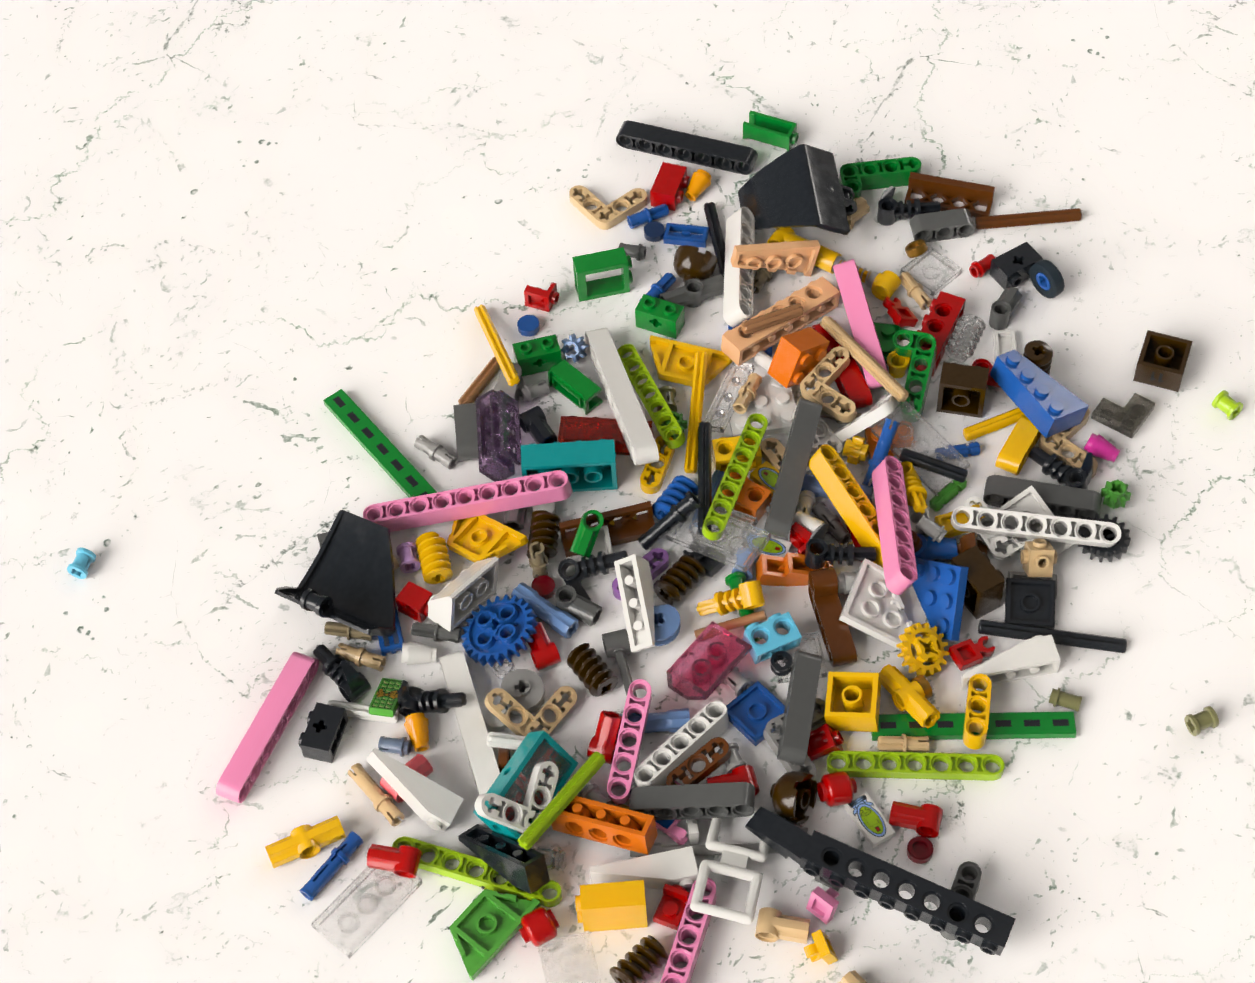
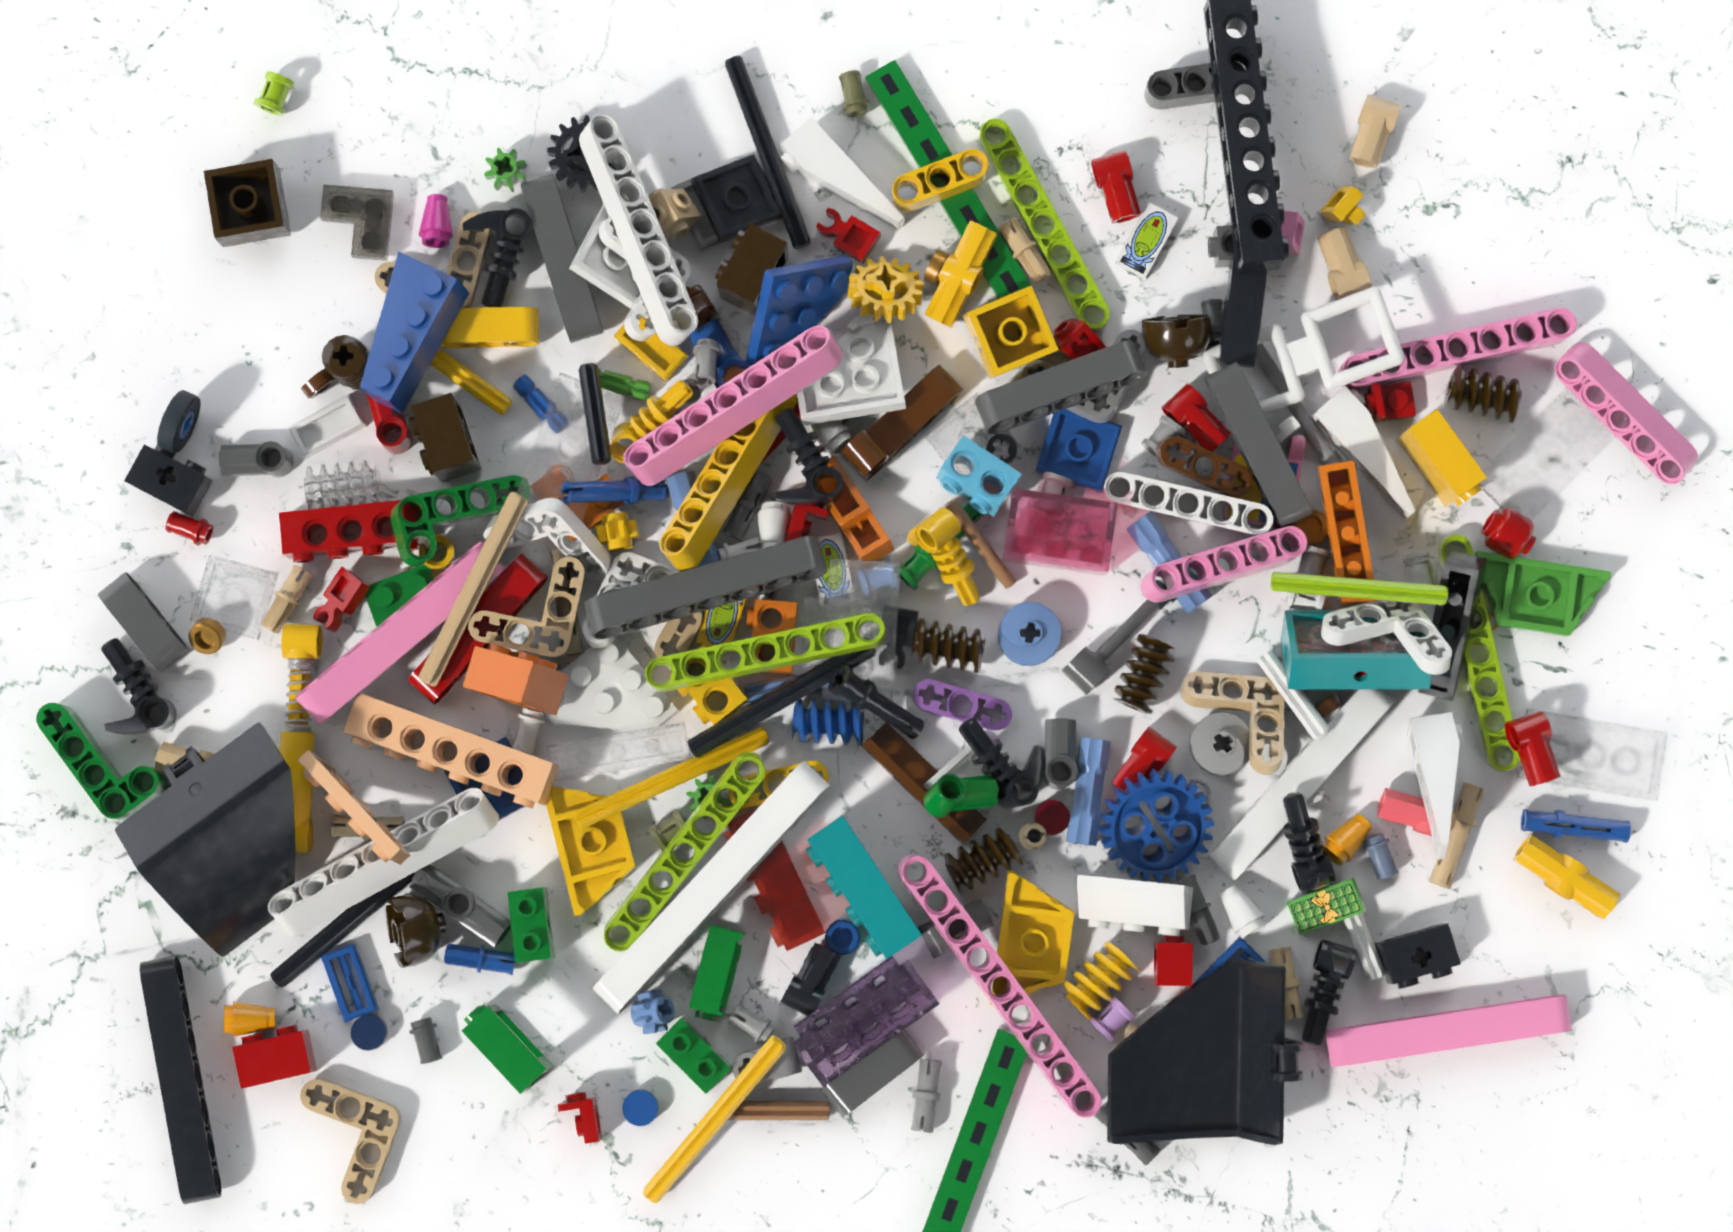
camera: 125 degrees left, 30 degrees up
red piece [587,710,622,765] -> none
white slope [614,554,655,653] -> none
blue axle [627,204,669,229] -> none
tan pin [733,373,762,414] -> none
medium nougat axle [741,303,804,335] -> none
green window [743,110,799,151] -> none
red head [817,771,857,807] -> none
reddish brown fence [904,172,995,217] -> none
dark red tile [907,836,934,864] -> none
reddish brown axle [975,208,1082,230] -> none

